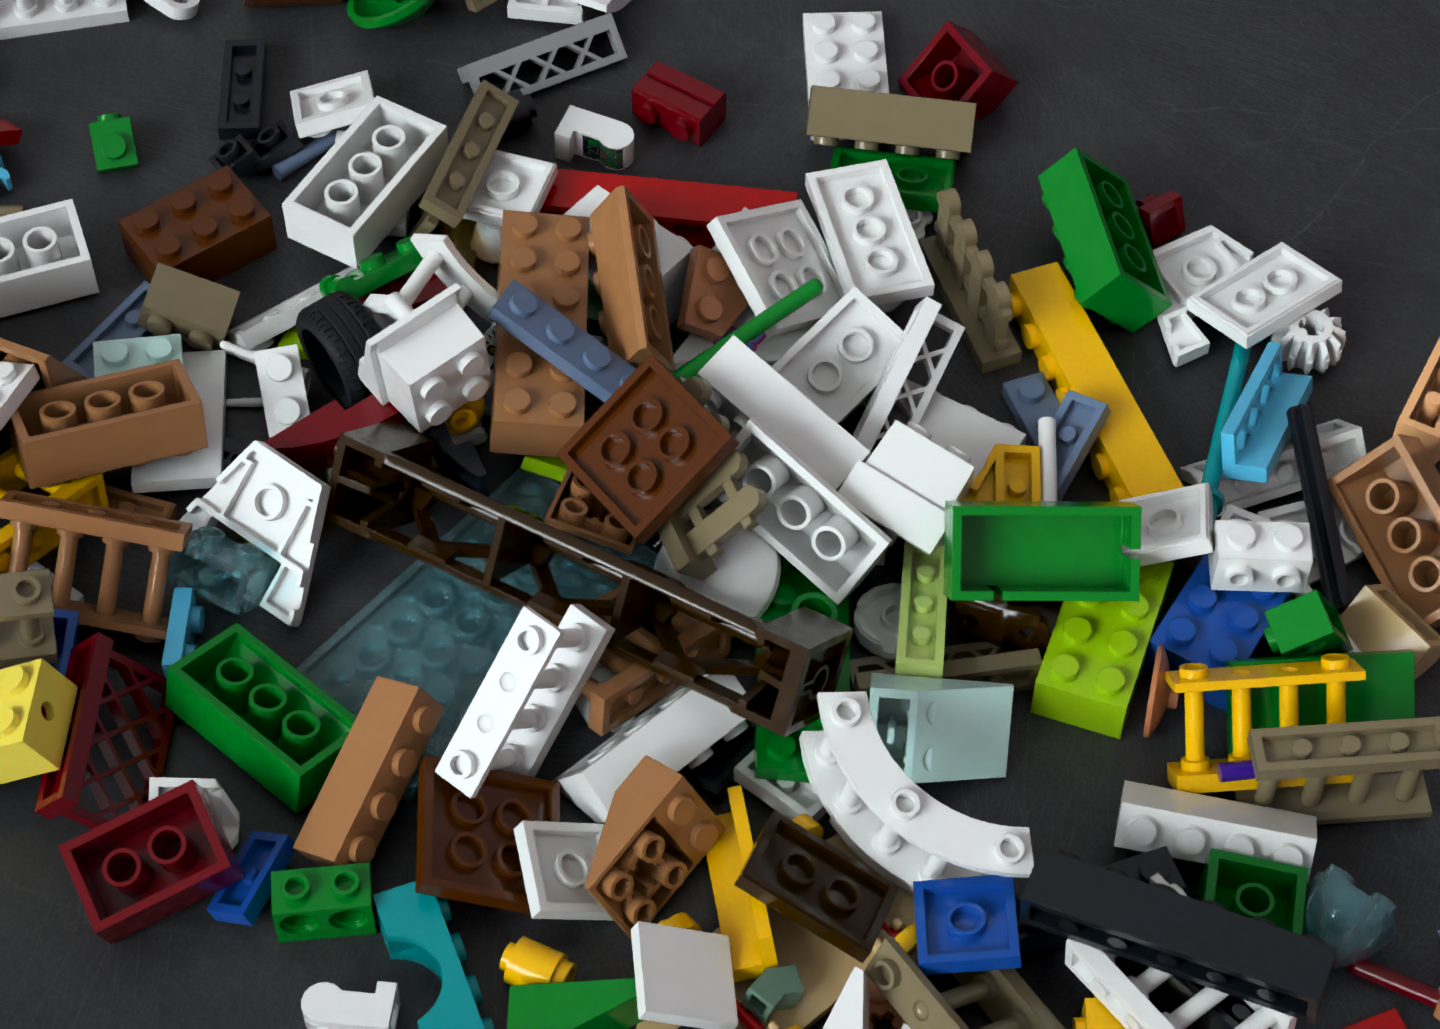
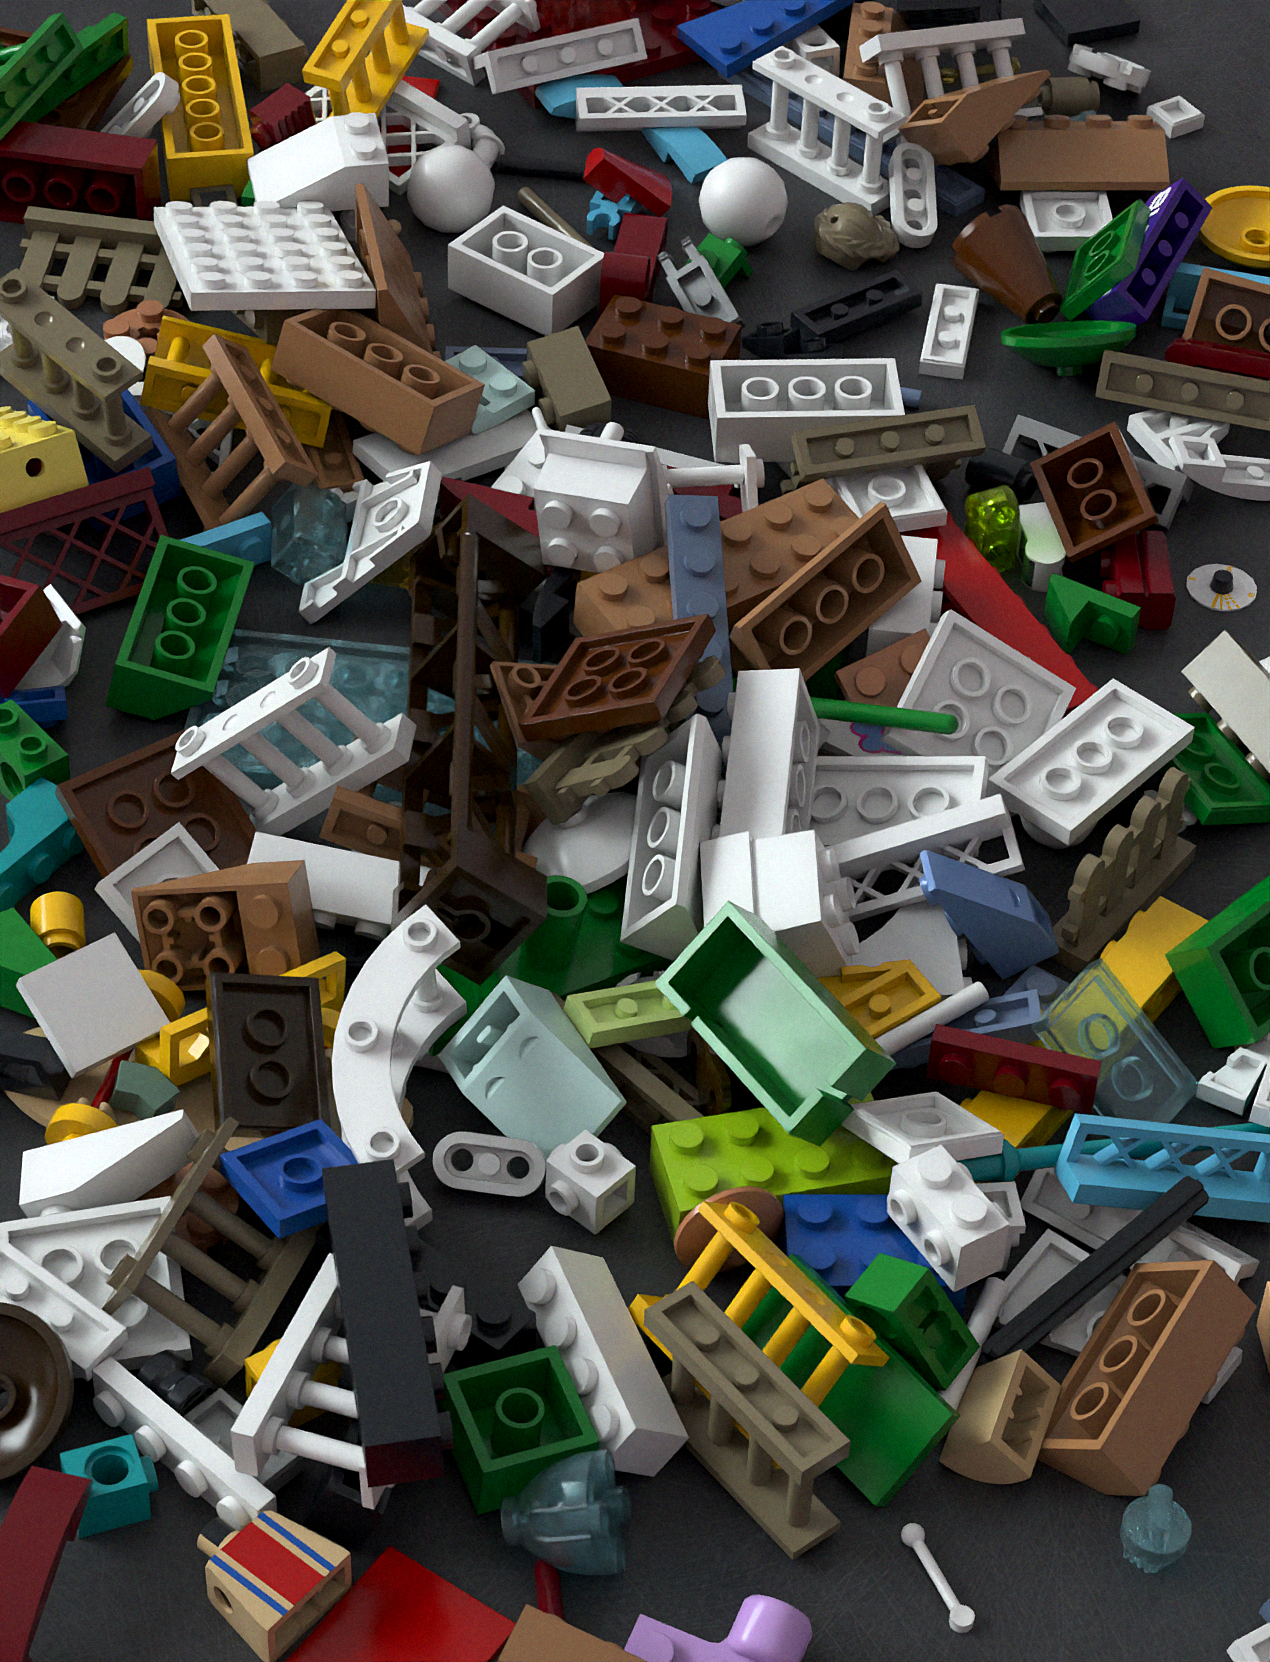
camera: 55 degrees right, 10 degrees down
white plate [290,70,375,138] -> none
medium nougat brick [292,676,445,867] -> none
green plate [319,235,423,299] -> none
none -> white plate [433,1131,547,1197]
none -> white brick [545,1129,636,1235]
none -> dark red beam [599,213,669,318]
none -> flat silver hinge [657,236,746,329]
none -> white piece [699,157,788,246]
none -> dark tan hair [813,202,900,271]
none -> white tile [919,283,980,380]
none -> medium blue slope [919,850,1059,980]
none -> dark red plate [926,1024,1102,1115]
none -> clear neon green leg [964,485,1020,572]
none -> reddish brown slope [1030,421,1159,563]
none -> clear light blue tile [1031,958,1199,1138]
none -> green slope [1044,573,1141,655]
none -> piece [1186,564,1257,612]

